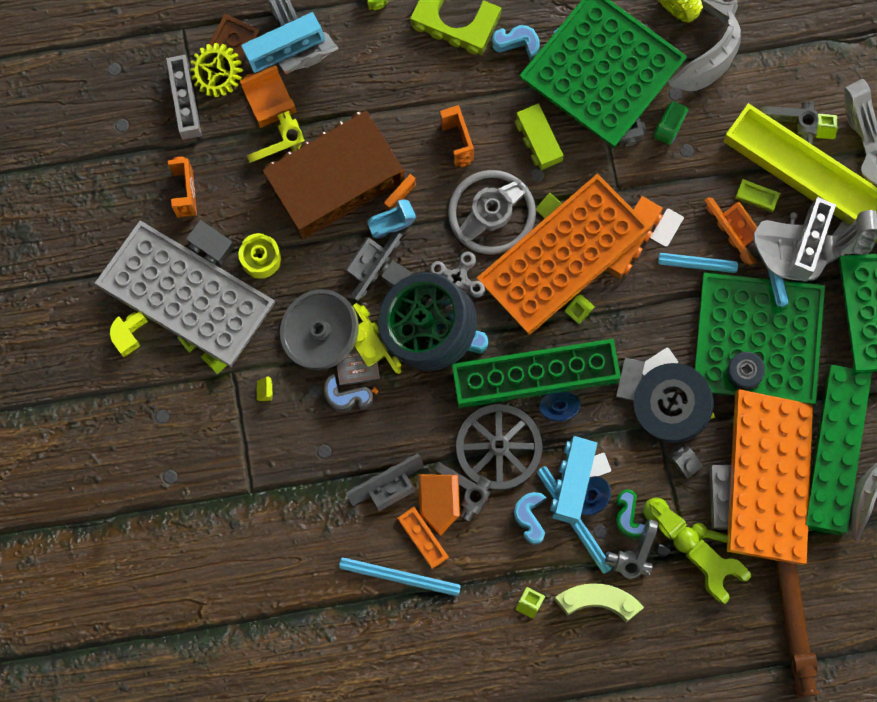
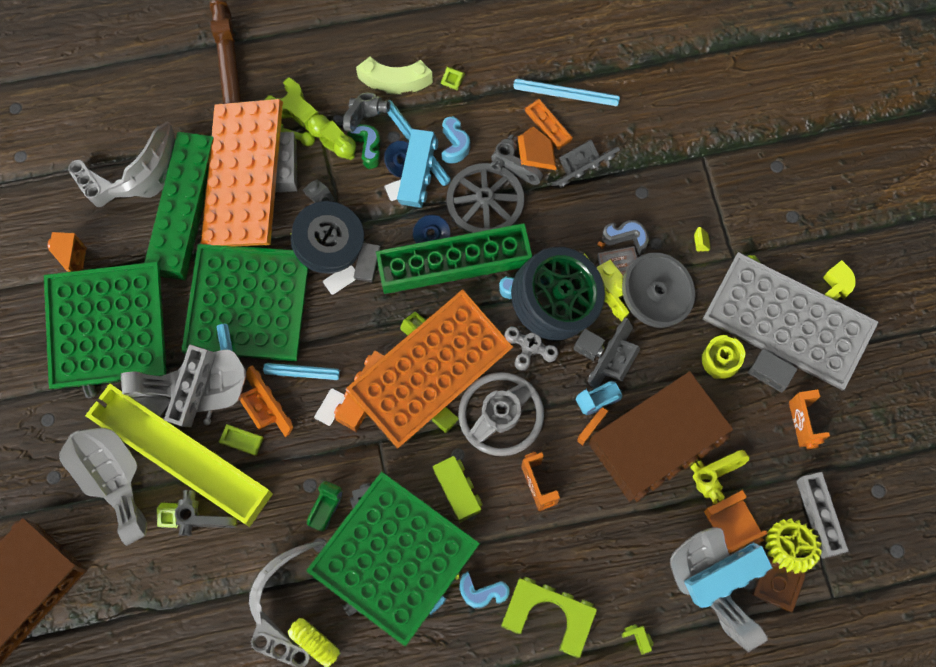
camera: 175 degrees right, 5 degrees down
black wheel [726,352,765,391] -> none

